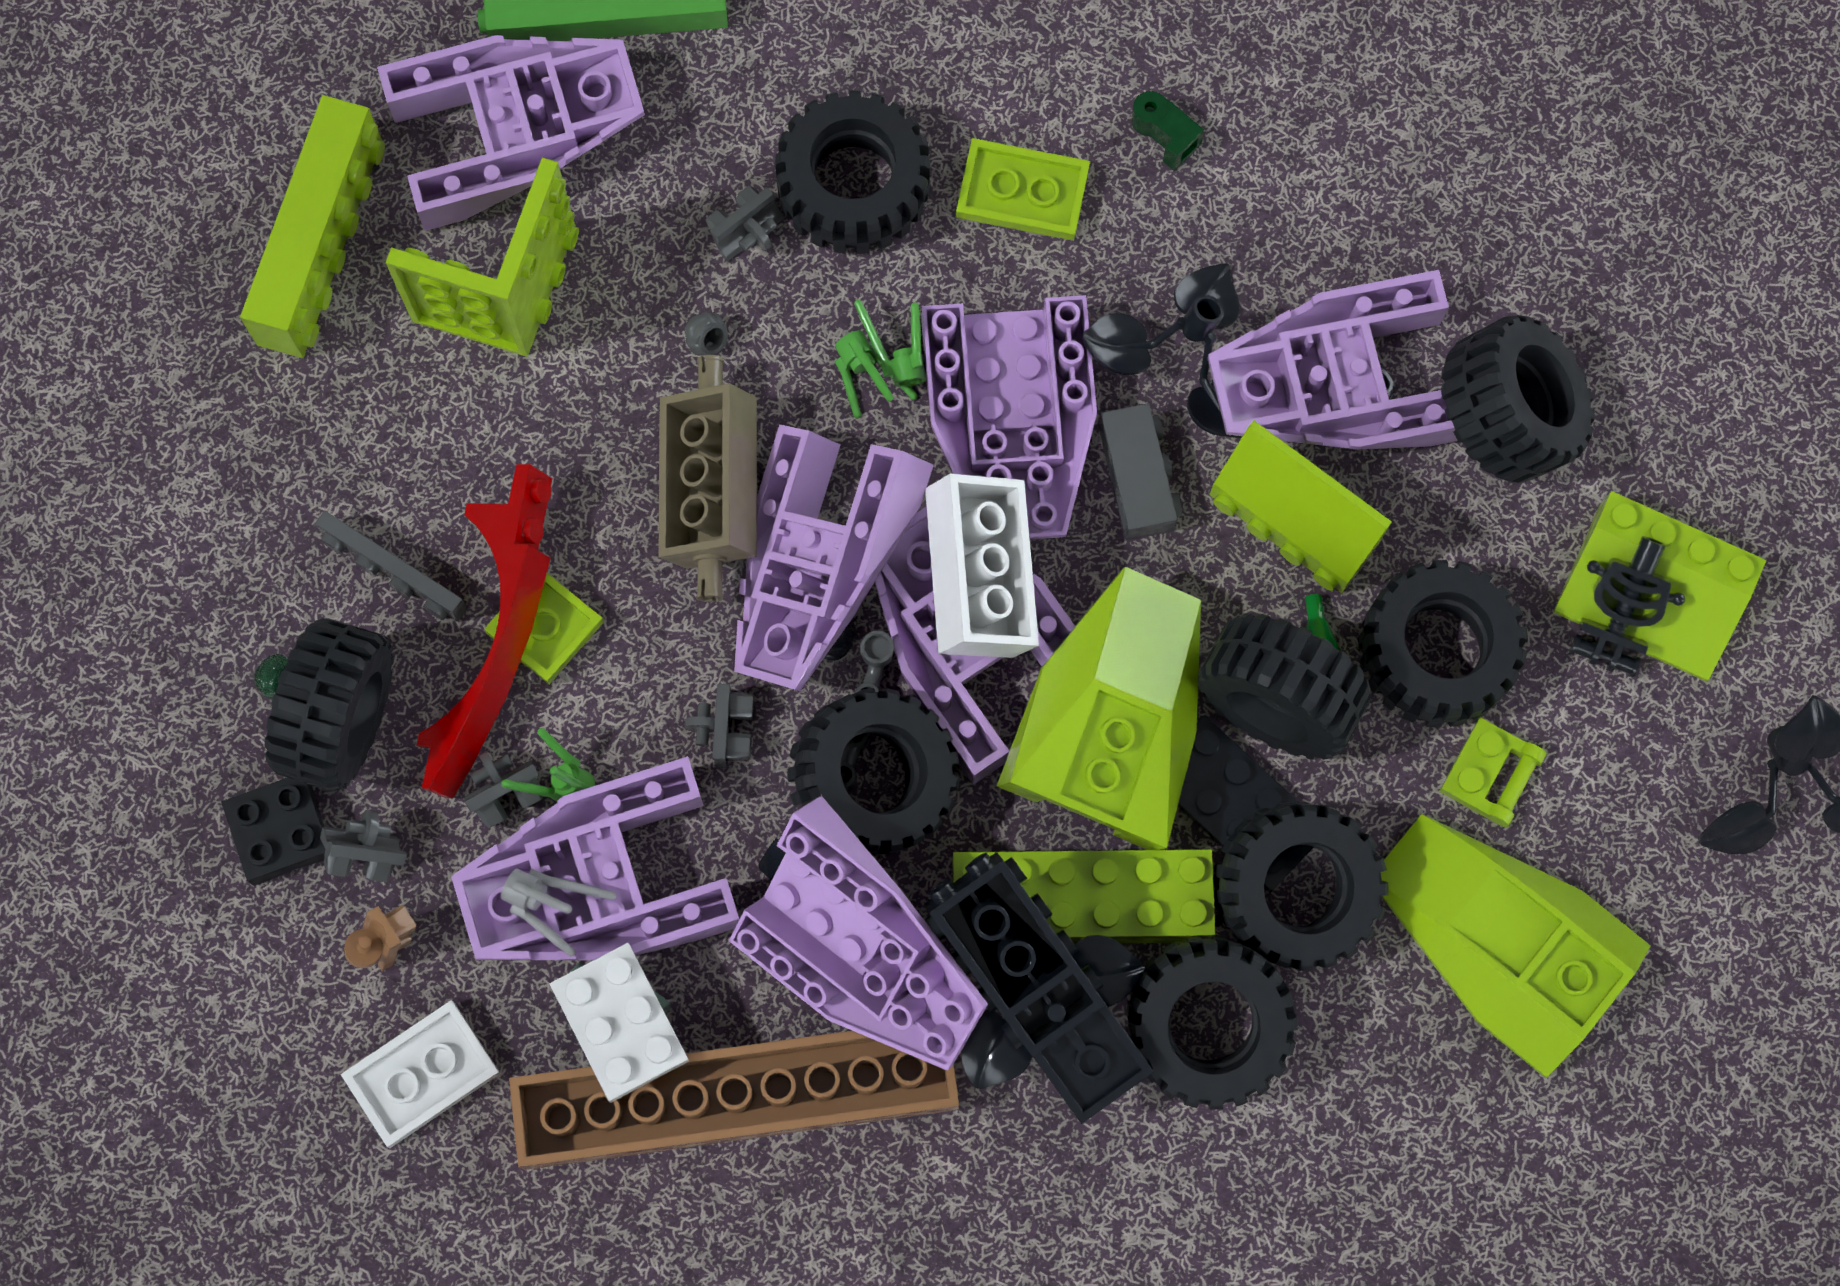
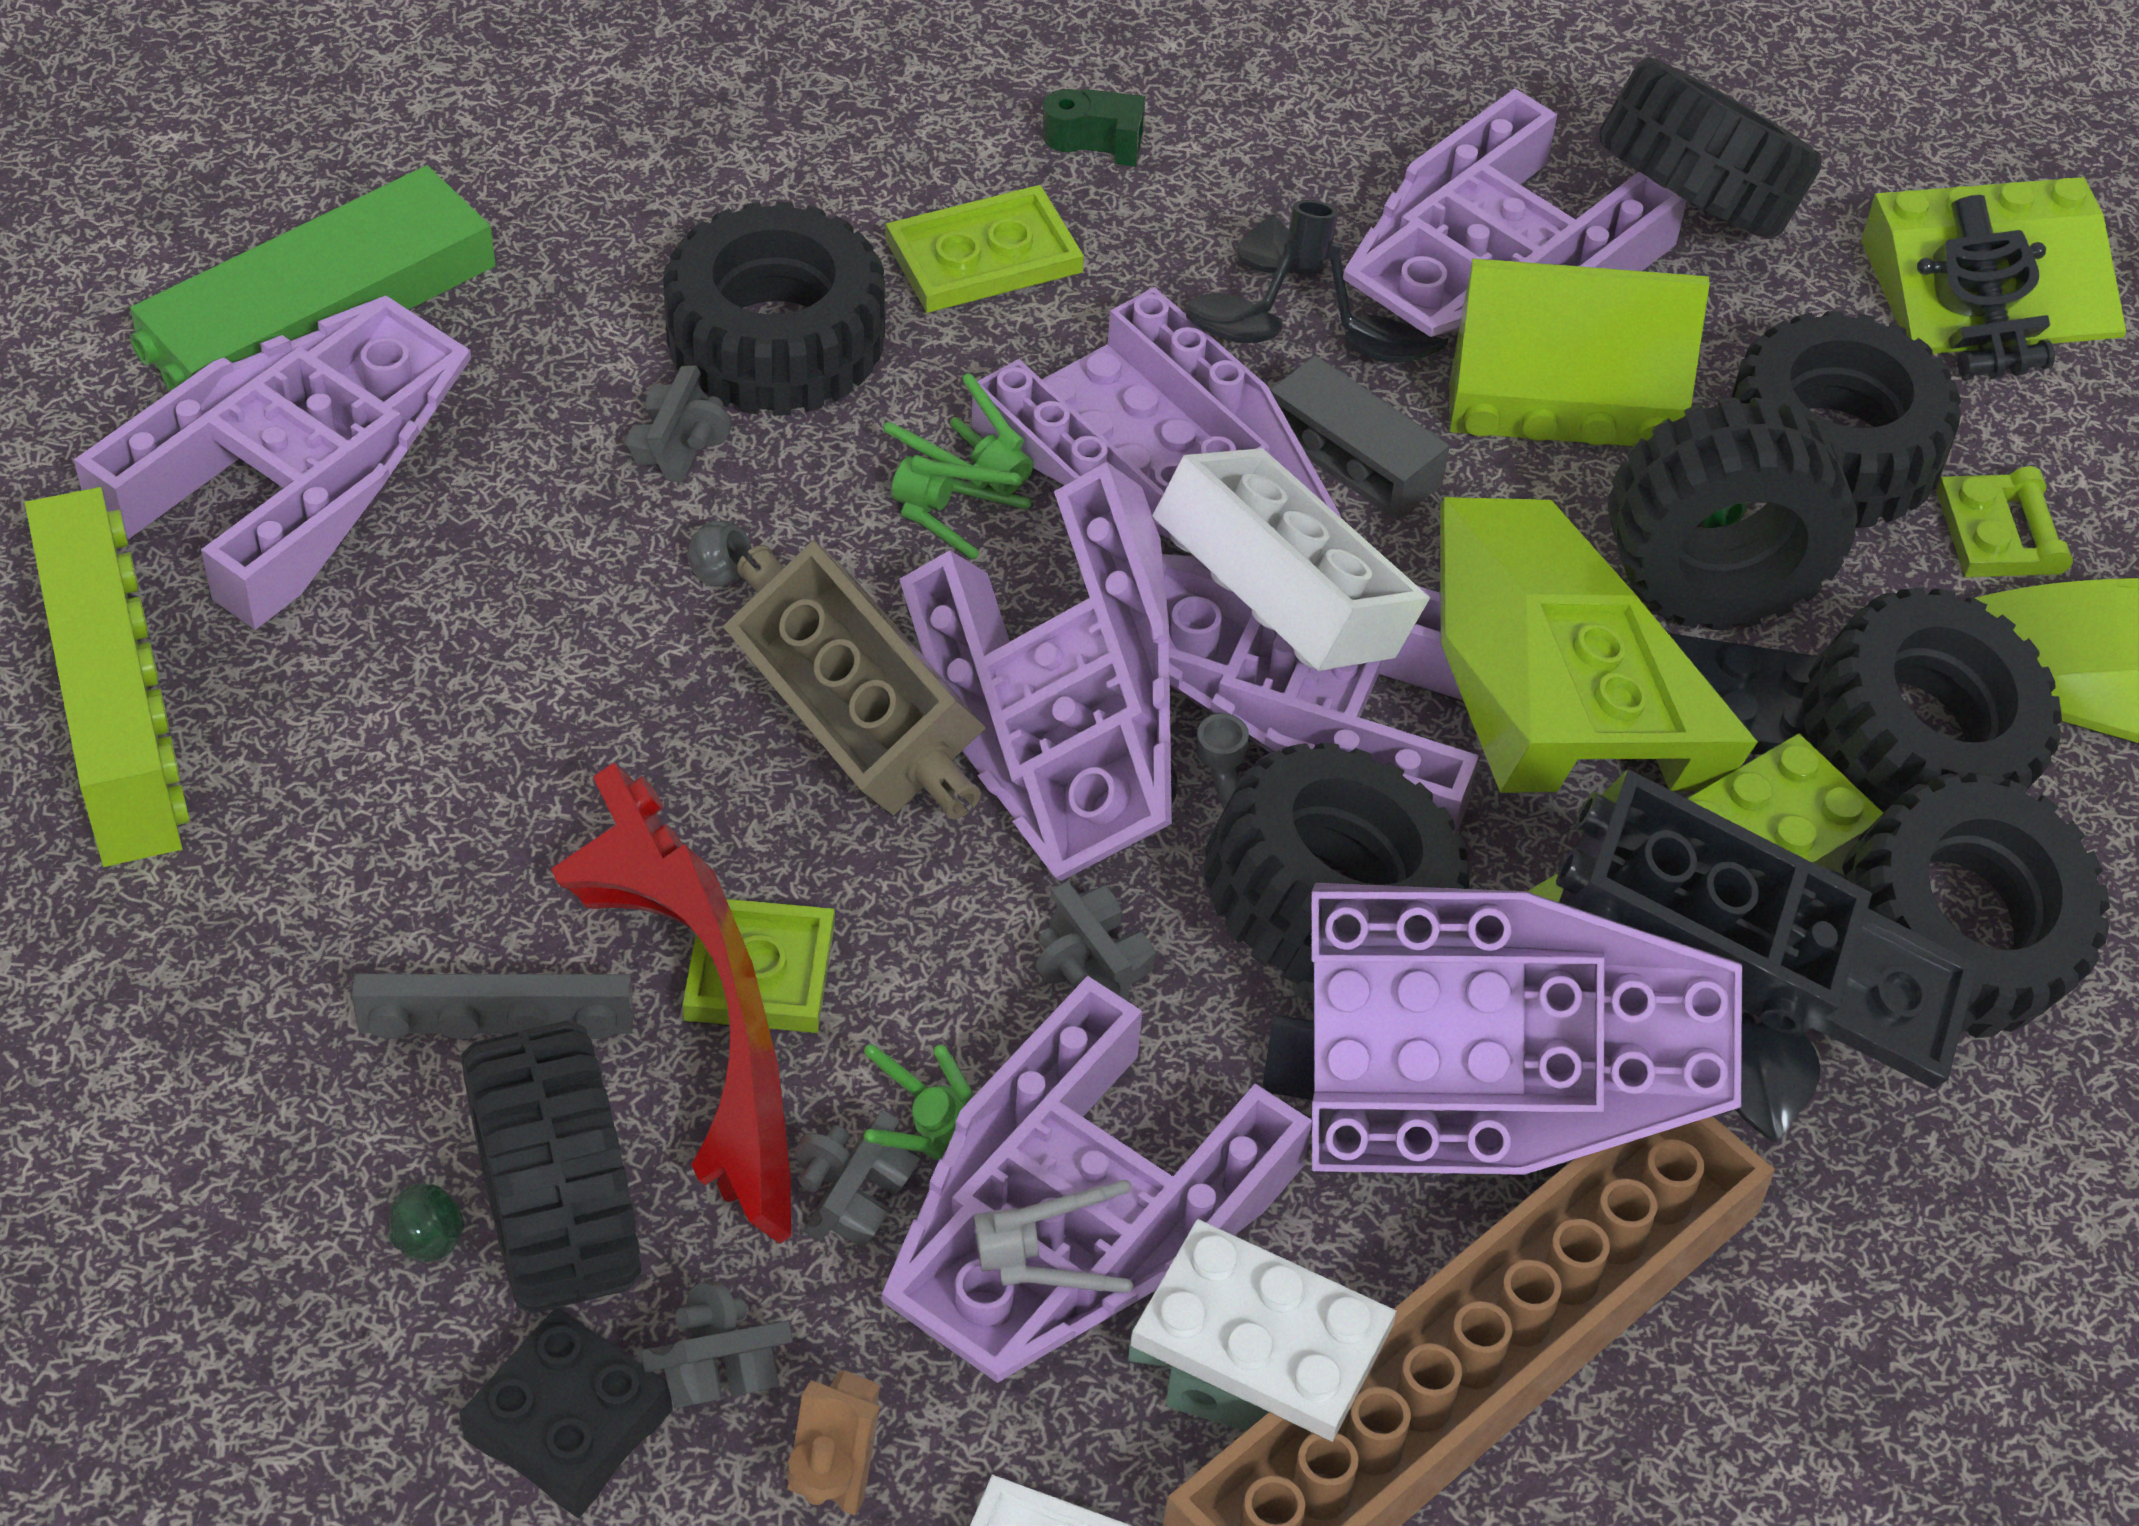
camera: 35 degrees left, 25 degrees down
lime bracket [385,157,579,357] -> none

